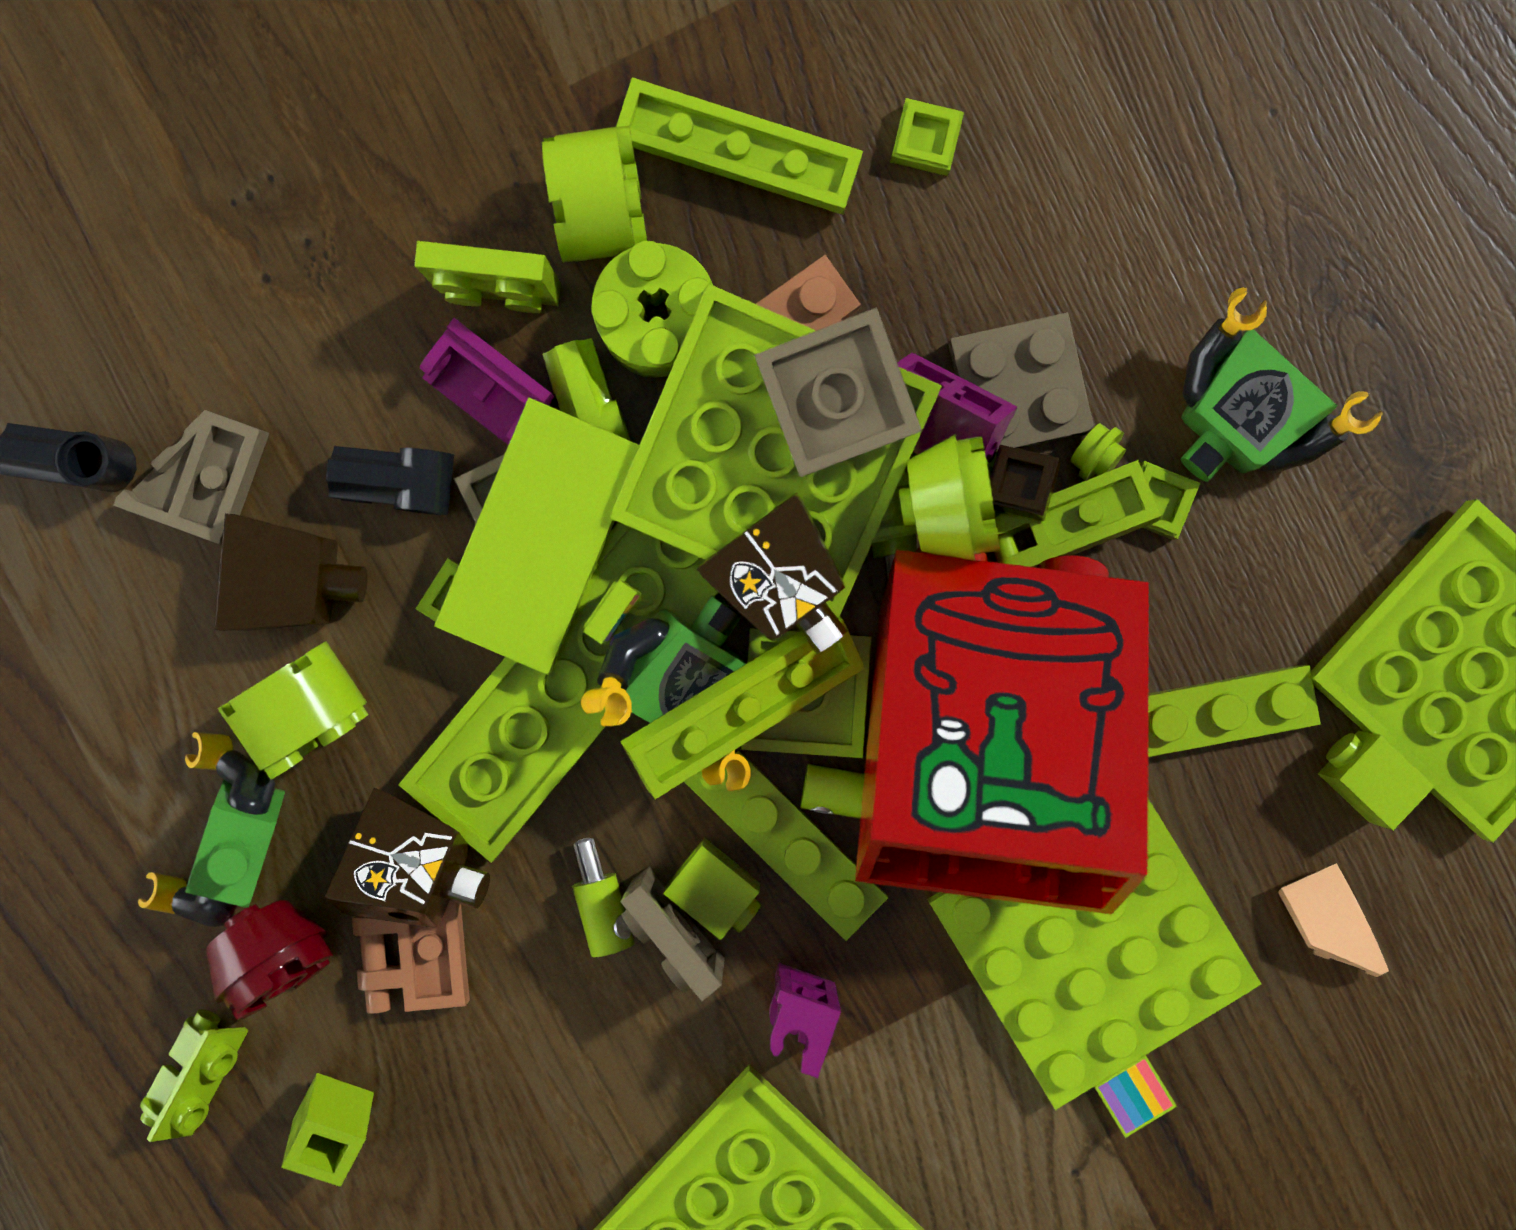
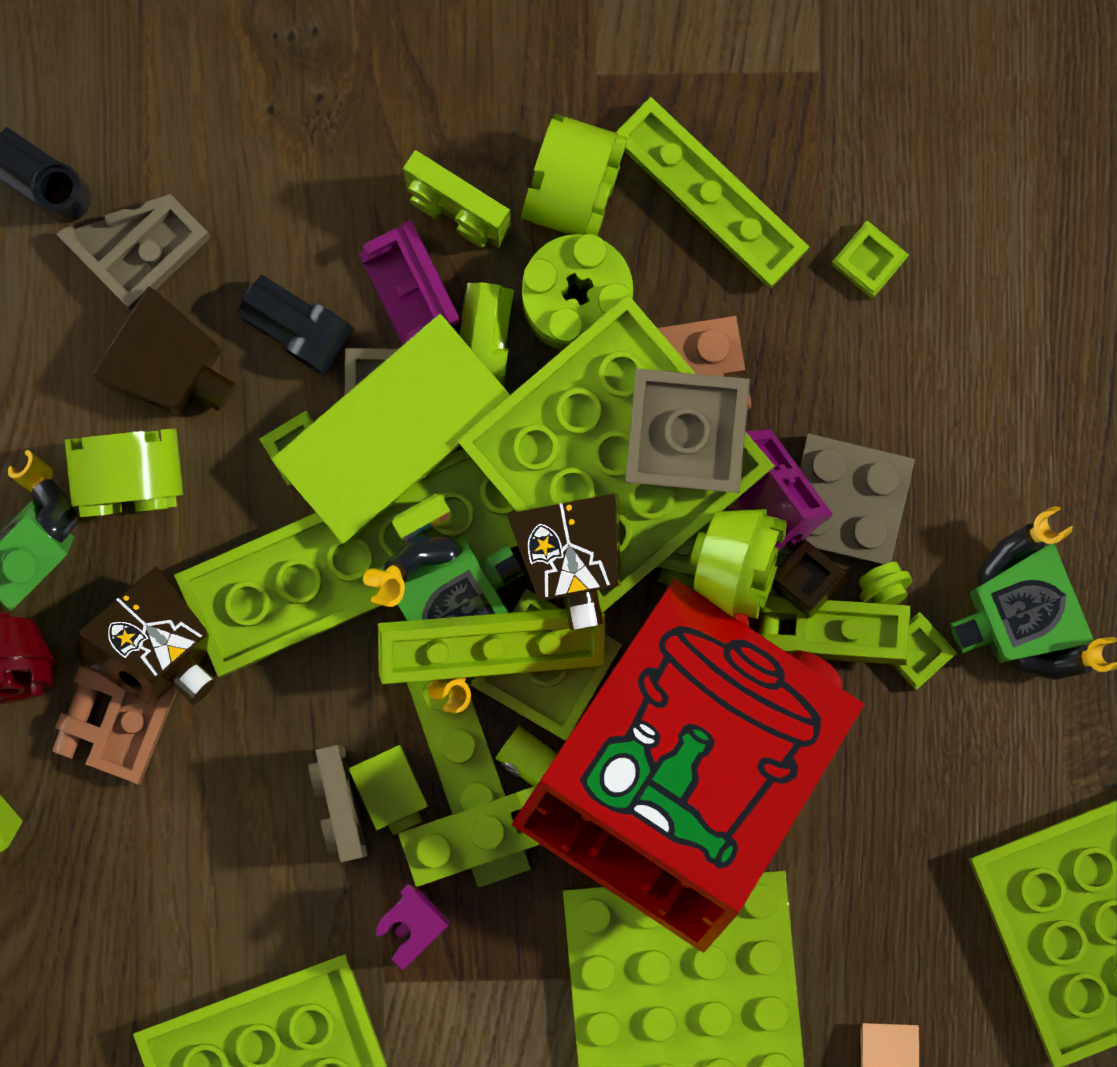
camera: 20 degrees right, 5 degrees down
lime piece [572,838,635,957] -> none
lime plate [1148,665,1321,757] -> none
lime brick [1318,731,1436,831] -> none
none -> lime plate [398,786,540,887]

